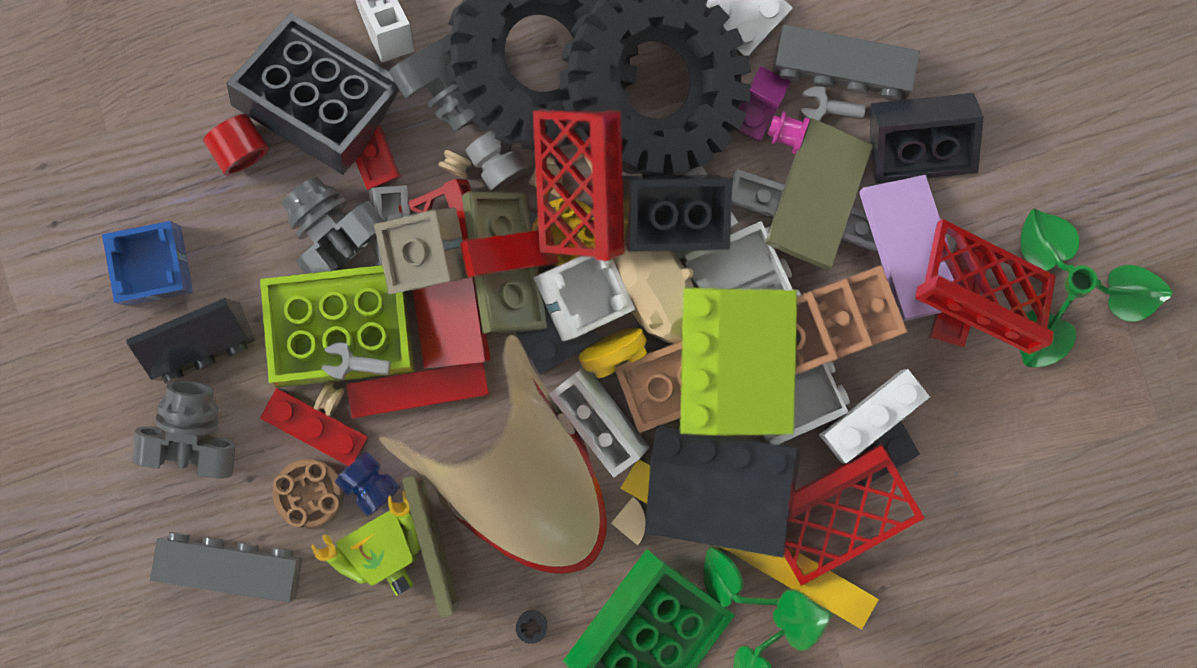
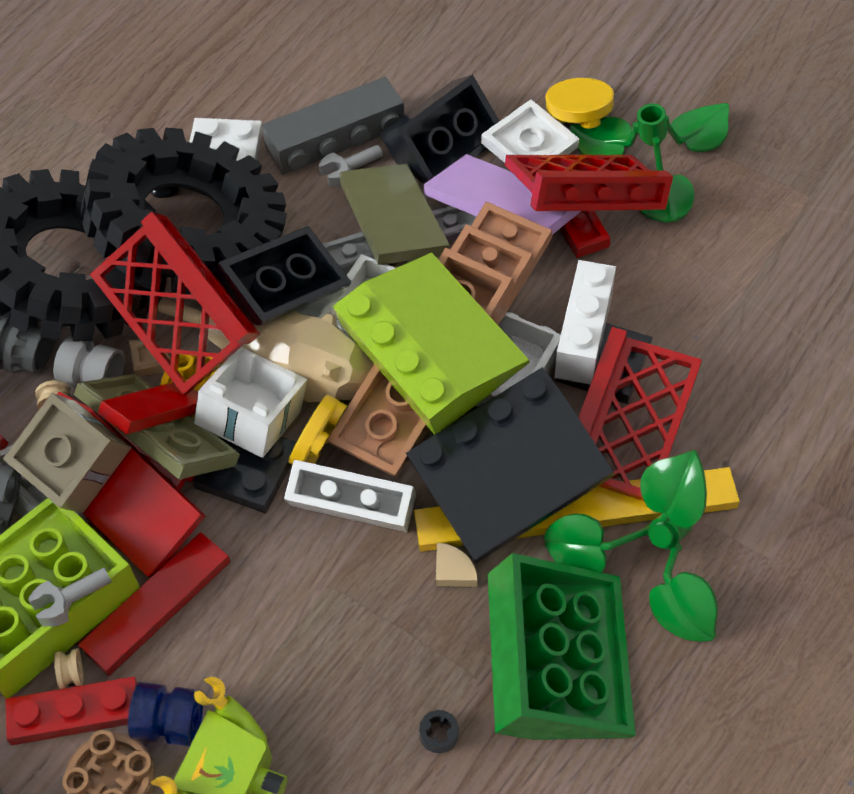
camera: 35 degrees left, 30 degrees down
tan piece [379,335,607,574] -> none
olive tile [402,474,459,618] -> none
magenta slope [735,66,791,143] -> none
dark pink brick [767,111,810,154] -> none
none -> white plate [481,99,579,163]
none -> yellow tile [545,78,614,129]

